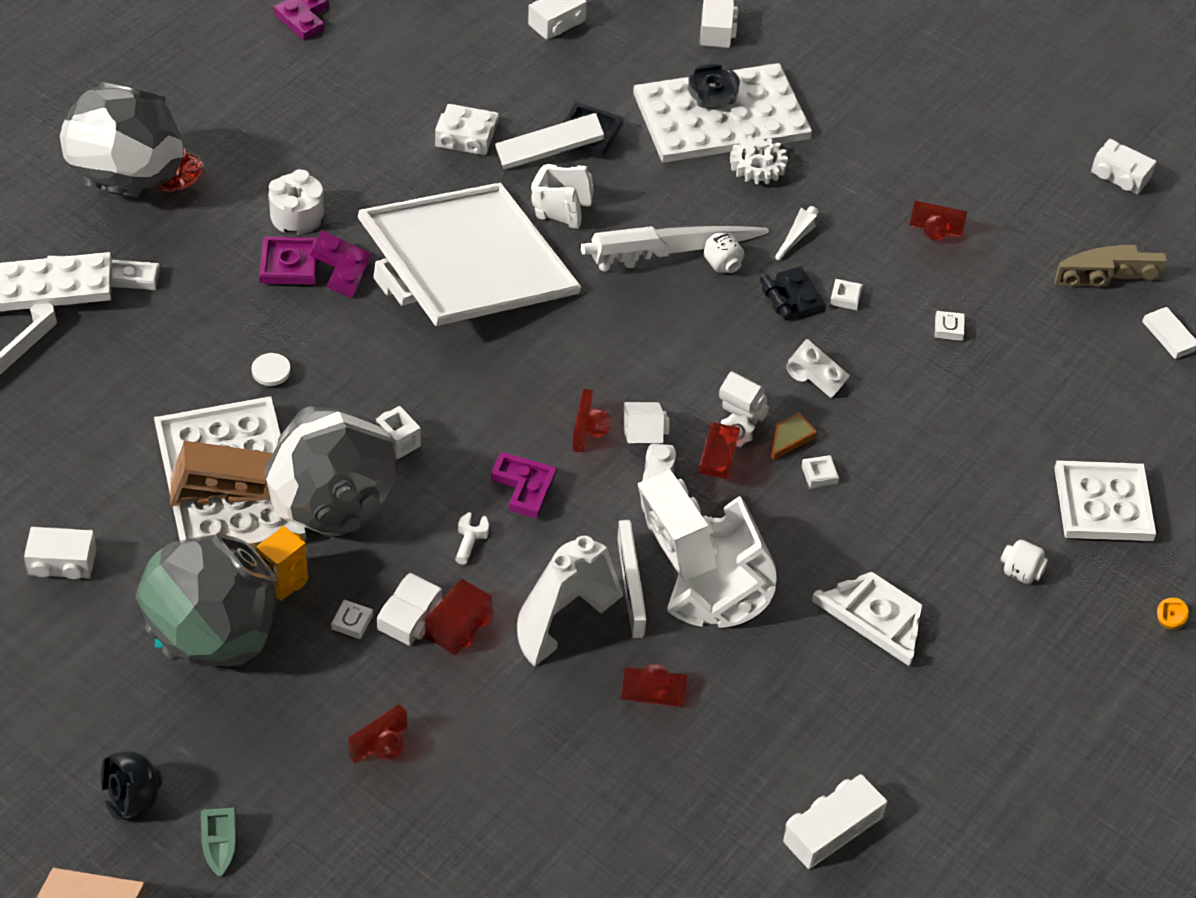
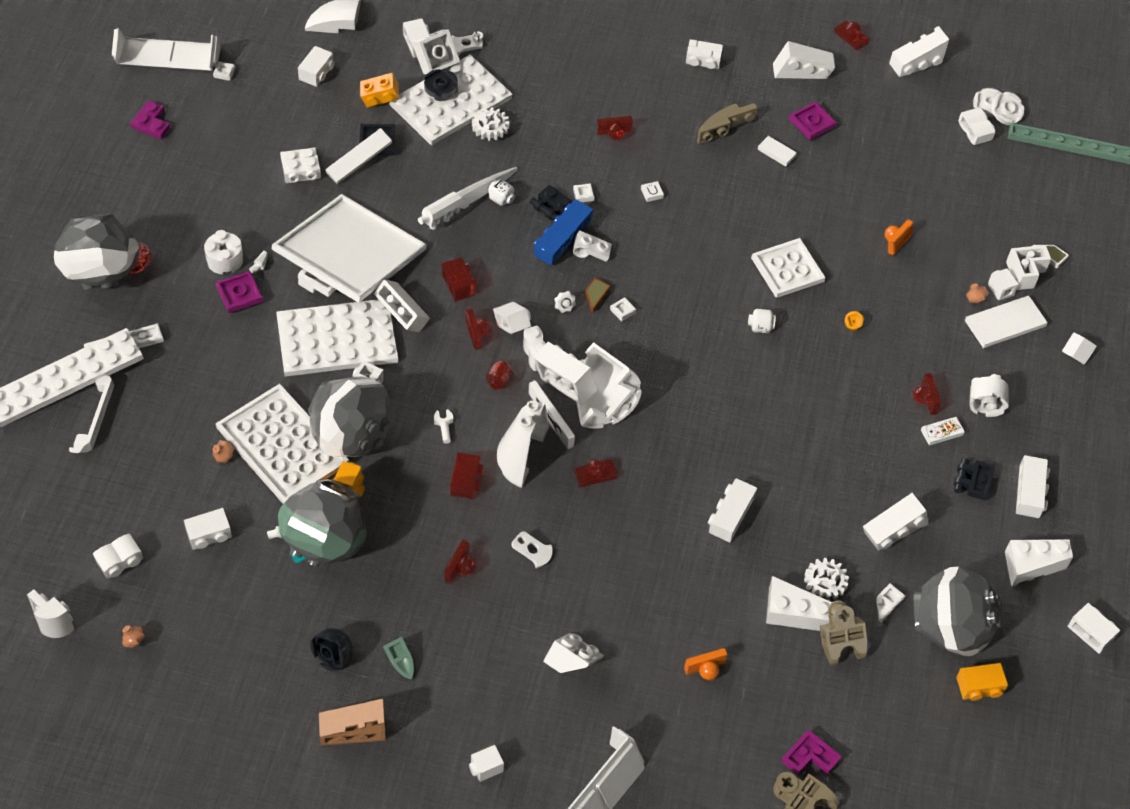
camera: 25 degrees left, 5 degrees up
medium nougat wedge [170,441,273,506] -> none
white piece [252,353,291,386] -> none
magenta plate [310,230,372,299] -> none
white tile [331,600,373,639] -> none
white brick [377,573,444,646] -> none
magenta plate [491,452,557,519] -> none
white piece [531,164,594,229] -> none
clear red tile [698,422,740,479] -> none
white brick [719,371,769,425] -> none
white piece [775,206,818,261] -> none
white wing [812,572,922,666] -> none
none -> nougat piece [212,440,235,464]
none -> white bar [249,251,268,274]
none -> white plate [276,299,398,377]
none -> light orange brick [360,73,399,108]
none -> white brick [374,280,430,332]
none -> white brick [412,29,460,74]
none -> clear red brick [441,257,477,302]
none -> white piece [452,31,483,56]
none -> clear red head [486,361,513,390]
none -> white piece [512,531,552,569]
none -> blue brick [533,199,593,266]

